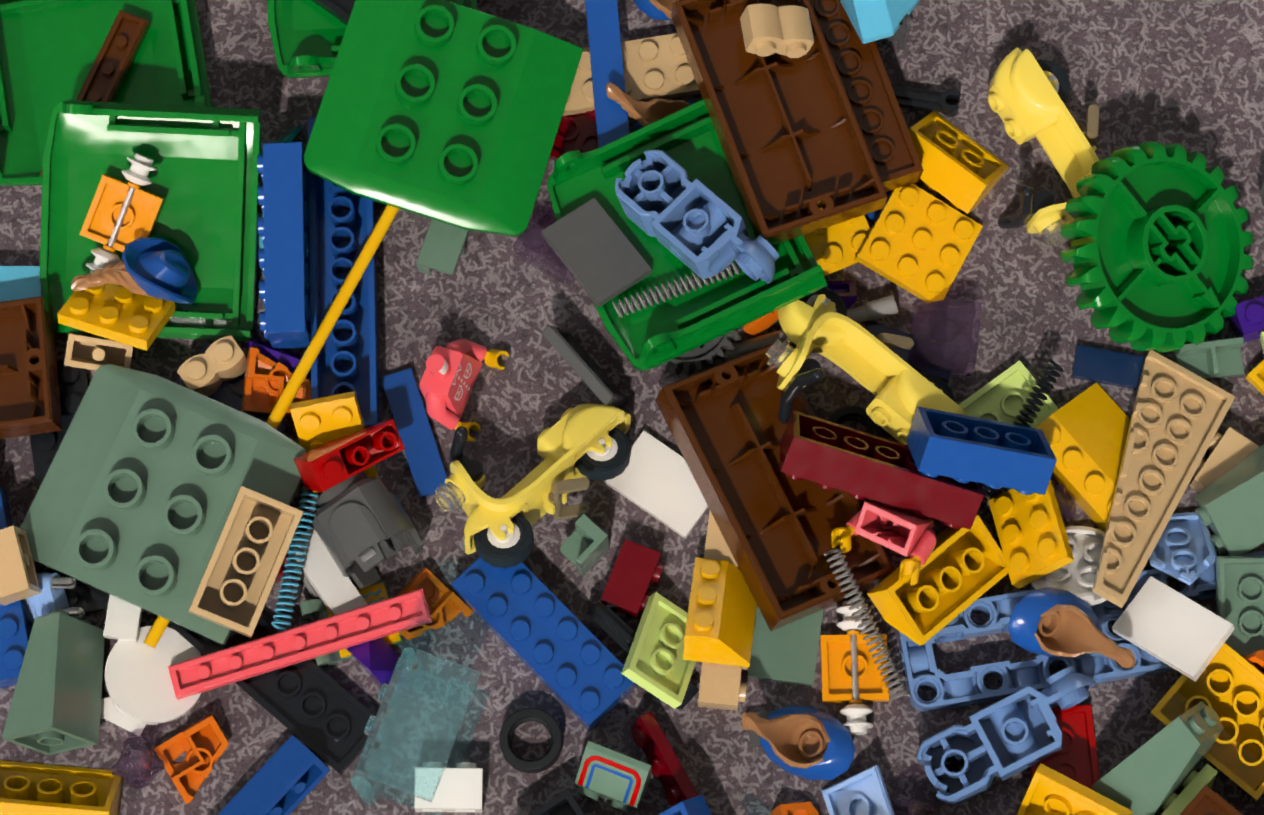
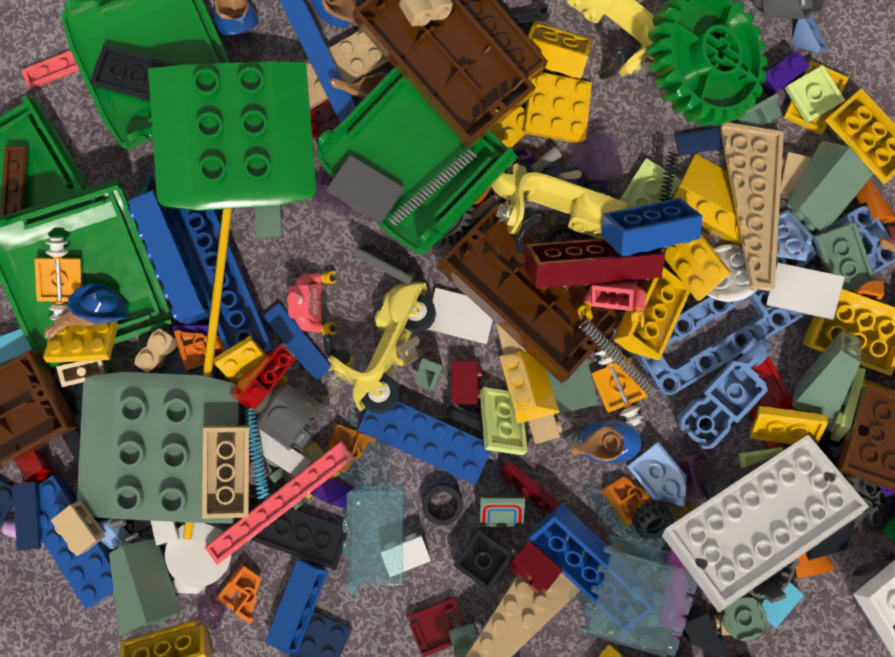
camera: 20 degrees left, 10 degrees up
medium blue brick [615,150,780,284] -> none
hat [1008,587,1136,668] -> none

